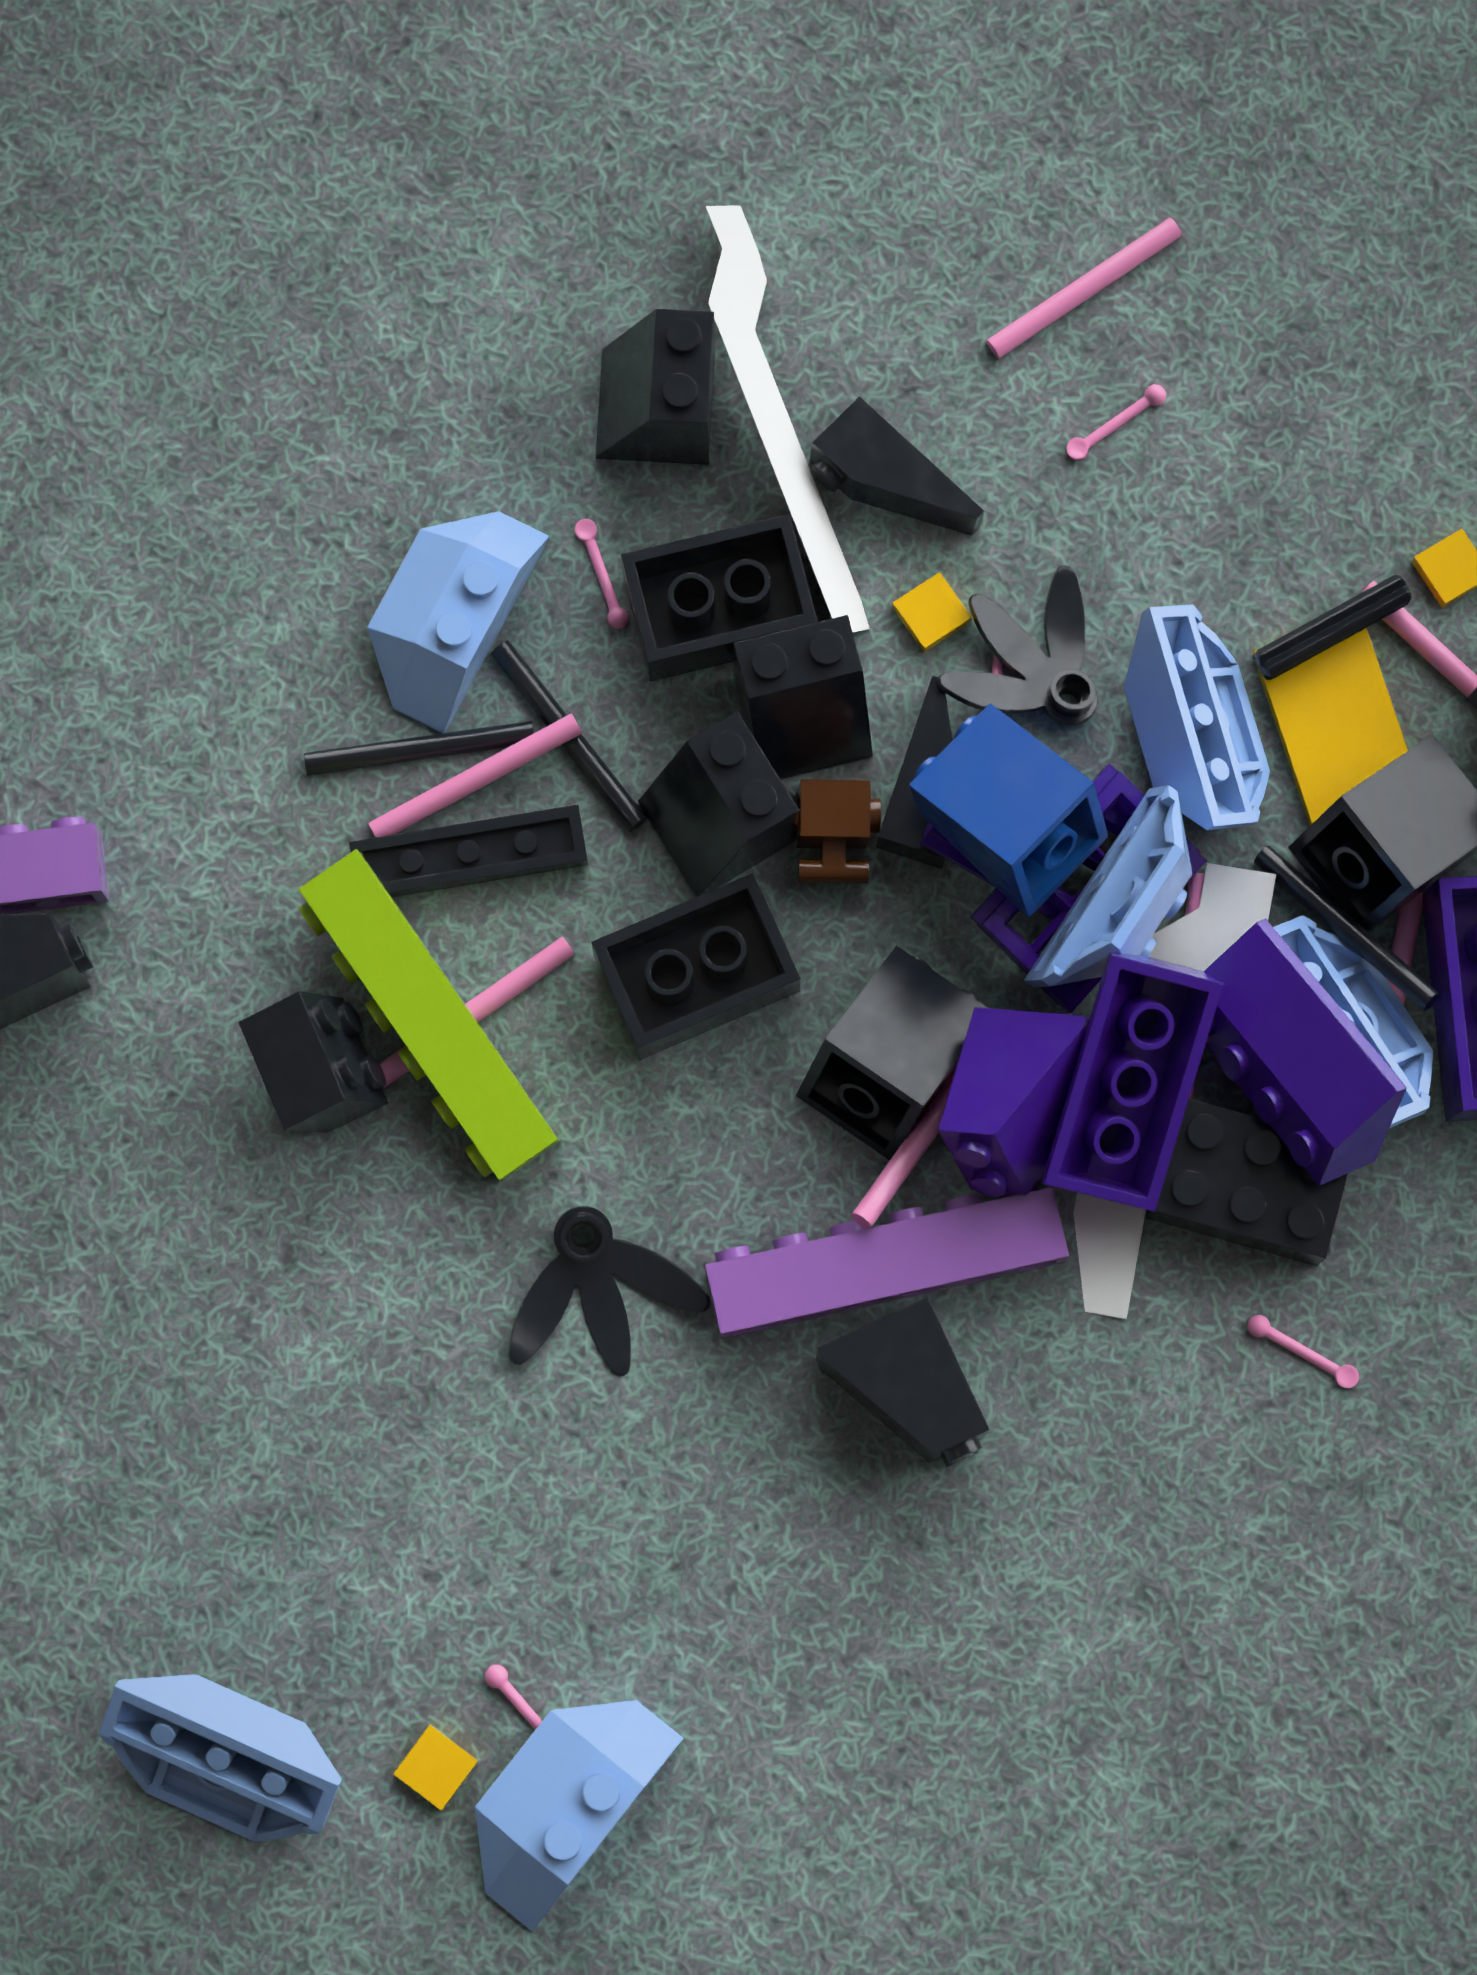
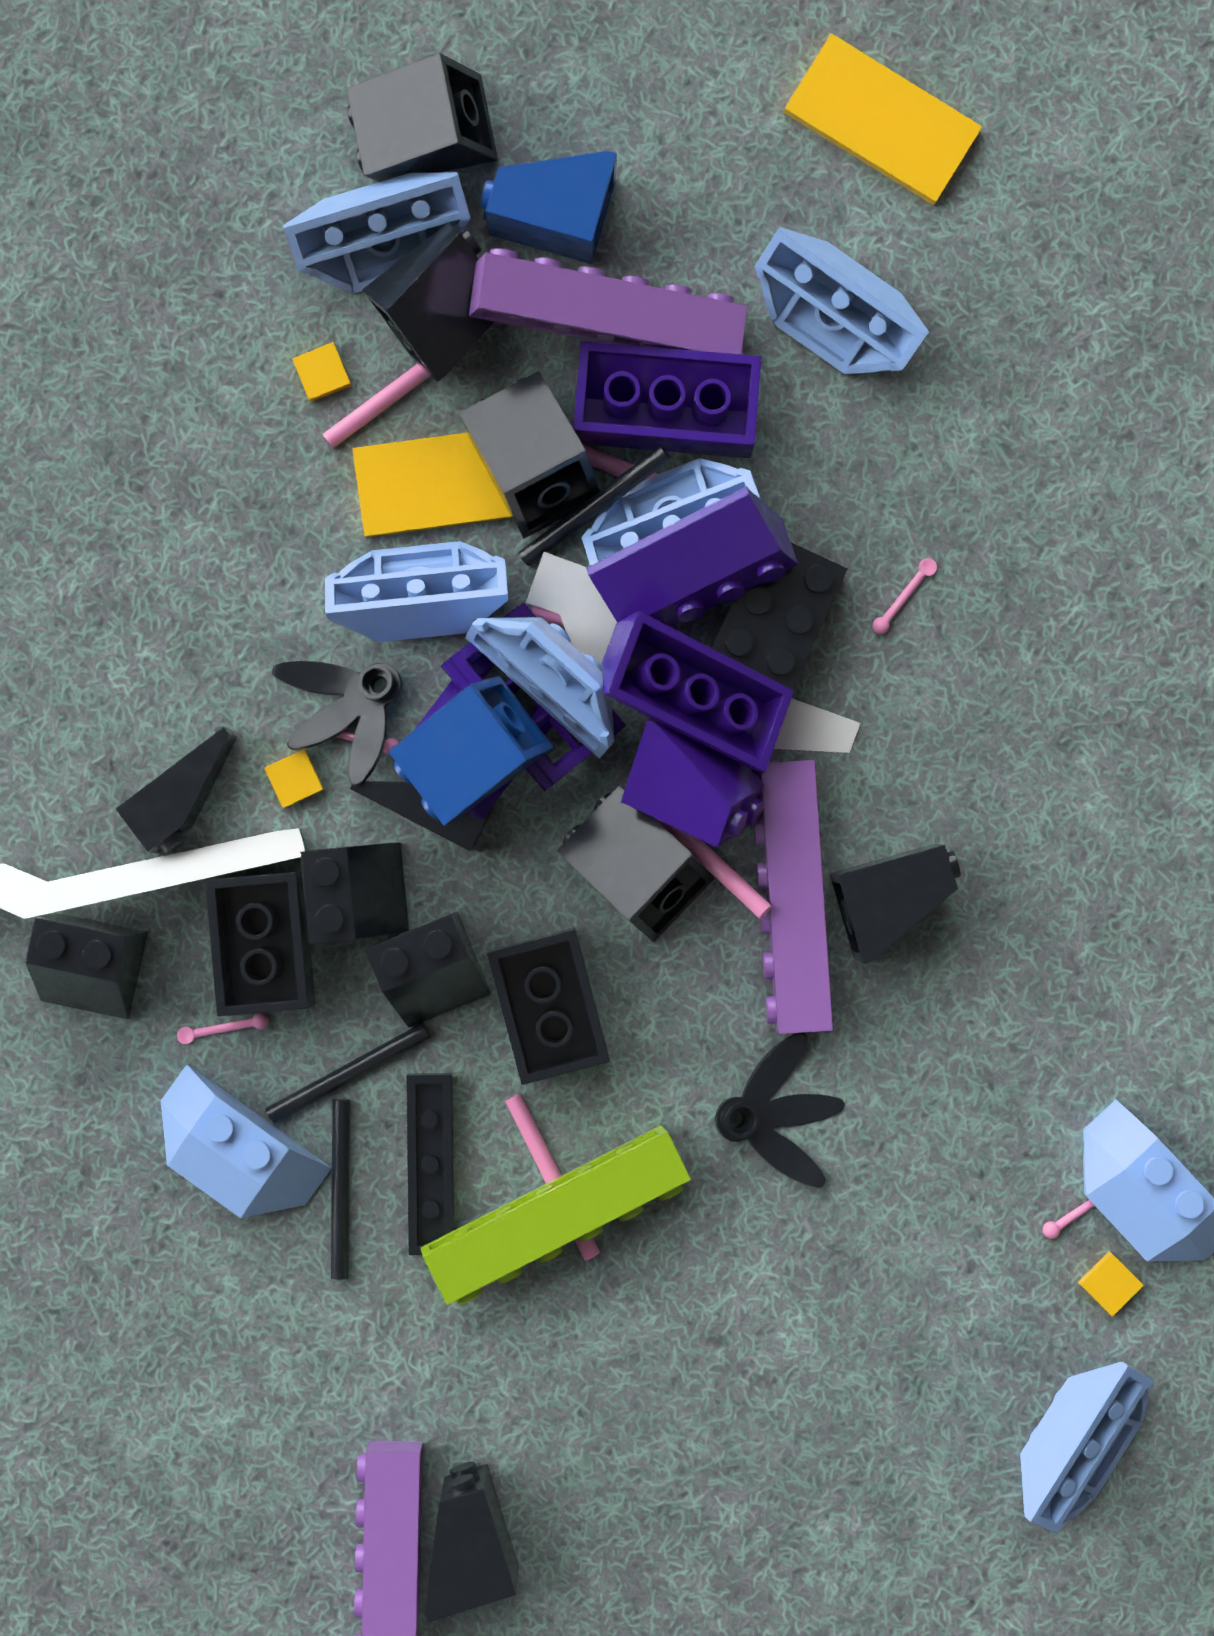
camera: 80 degrees left, 10 degrees up
black brick [238,991,388,1133] -> none
bright pink bar [369,713,582,837] -> none
reddish brown brick [797,779,881,884] -> none
bright pink bar [986,218,1182,359] -> none
bright pink hinge [1066,384,1166,461] -> none
black axle [1254,575,1412,680] -> none

